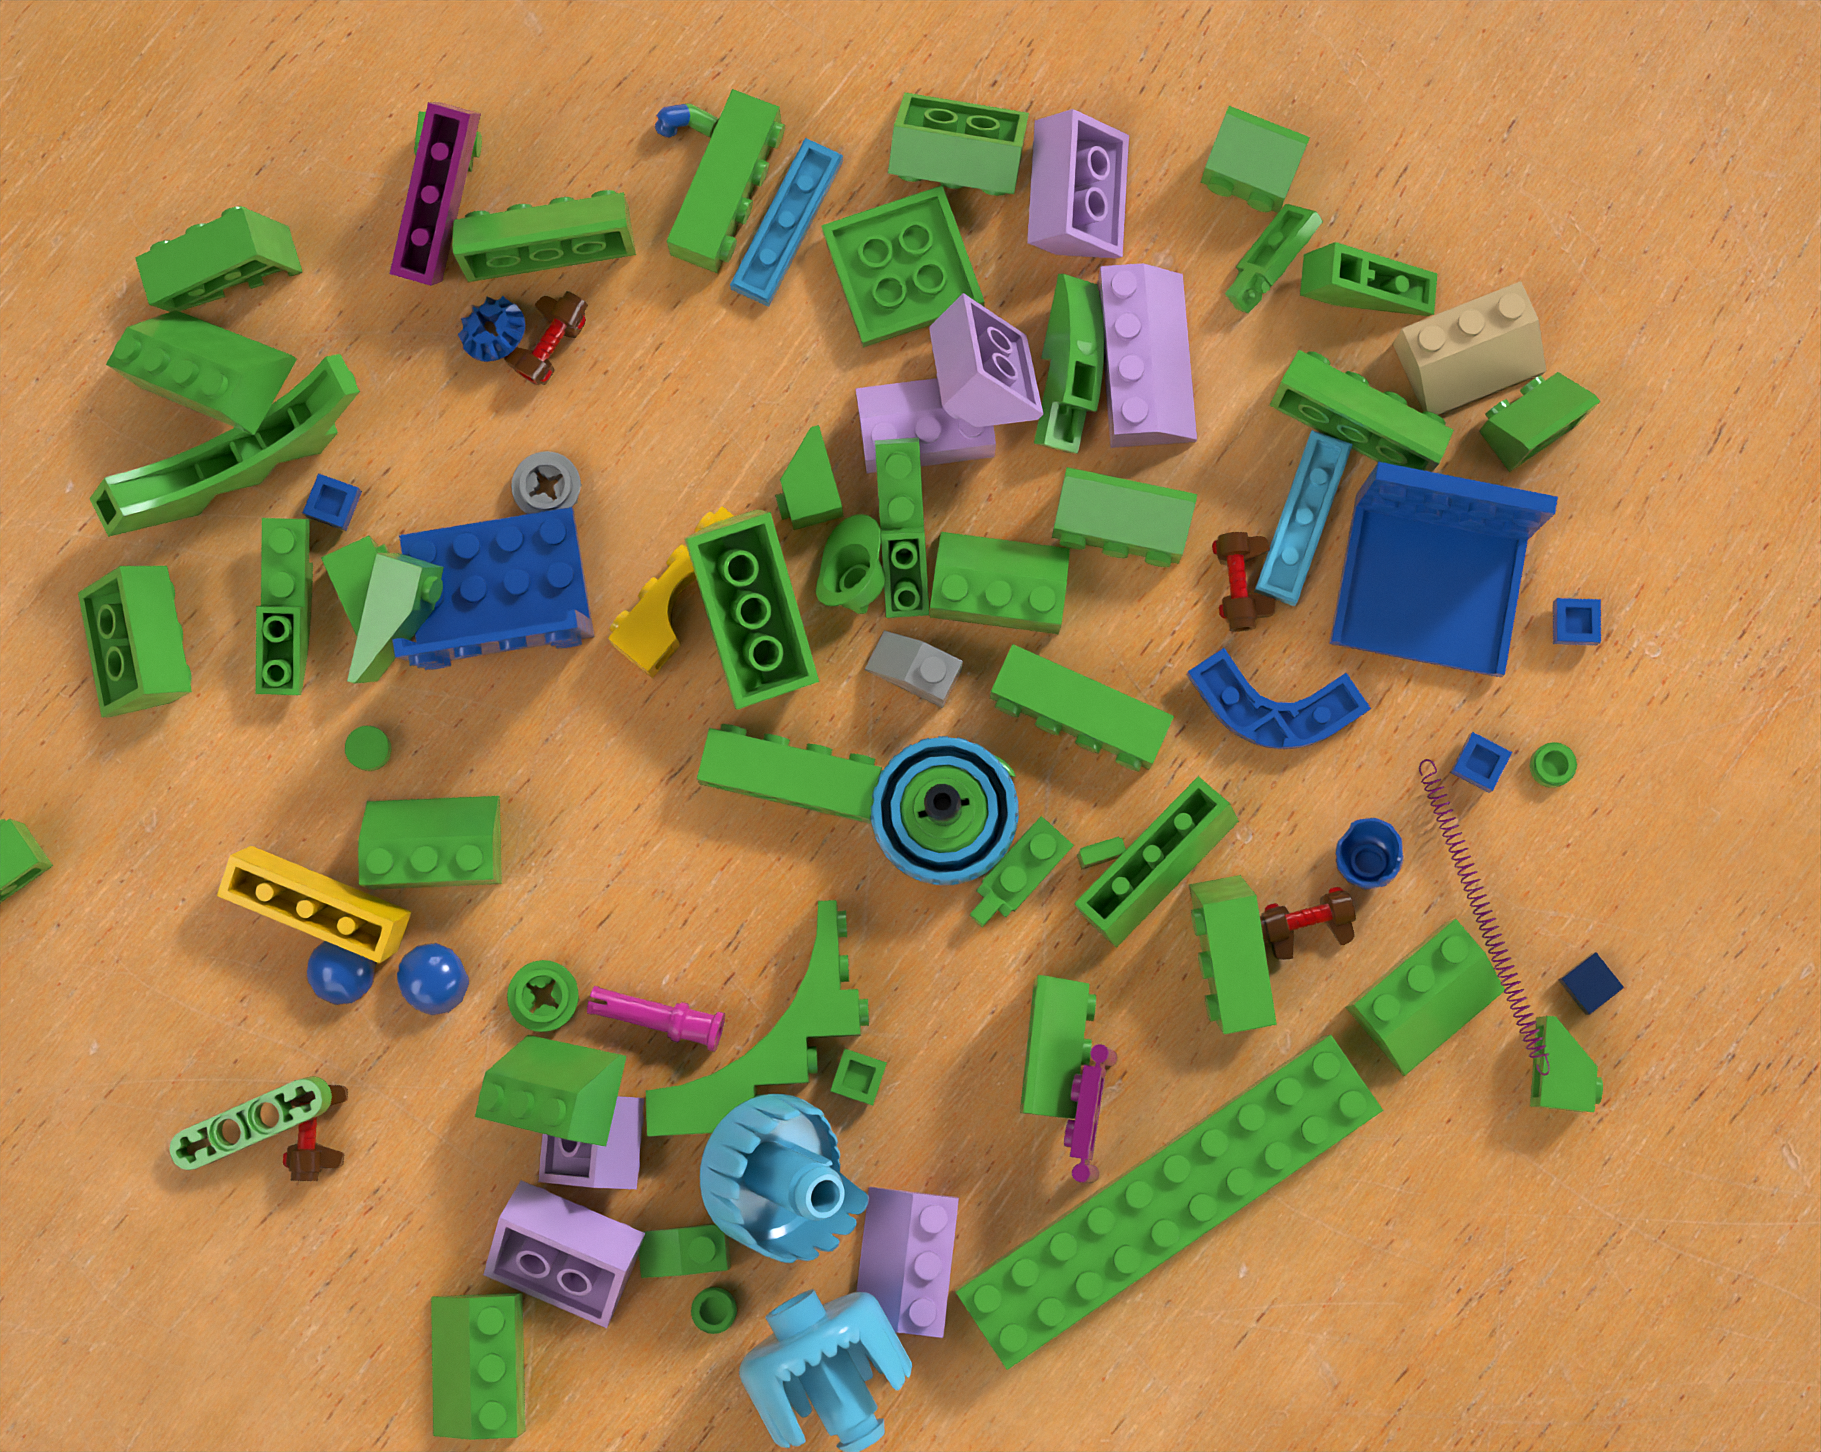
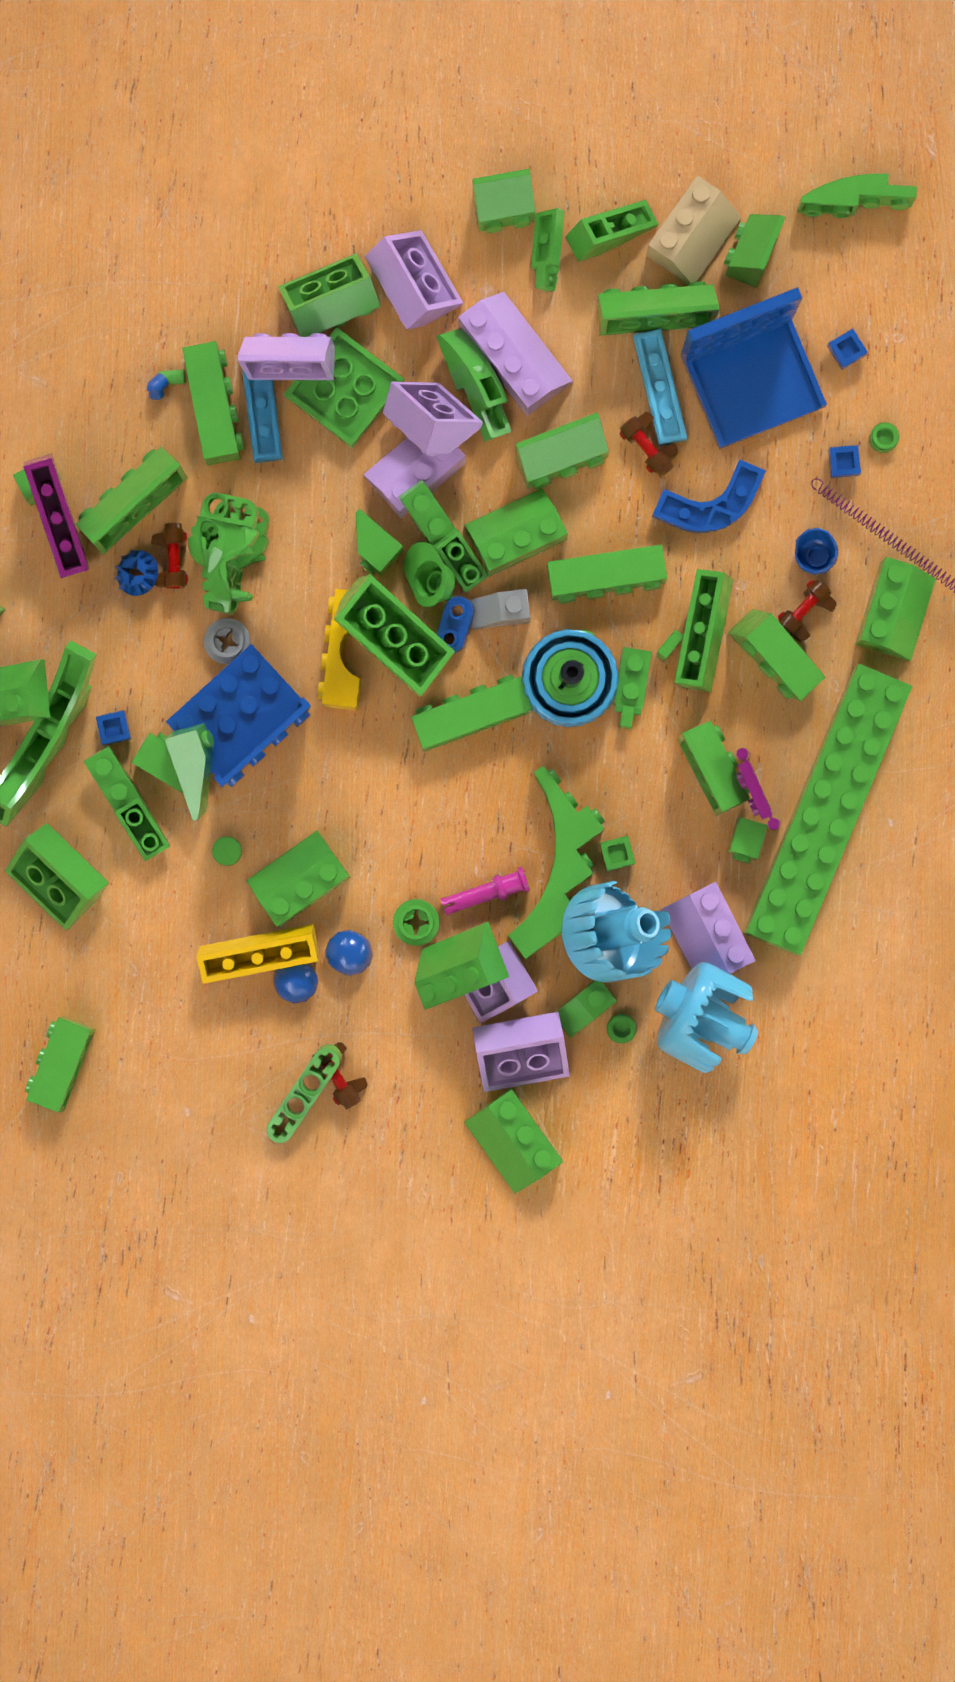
camera: 30 degrees left, 5 degrees up
none -> bright green animal [188,493,270,615]
none -> lavender slope [238,333,335,380]
none -> blue plate [437,596,474,653]
none -> bright green brick [727,817,768,864]
none -> bright green slope [797,174,917,218]

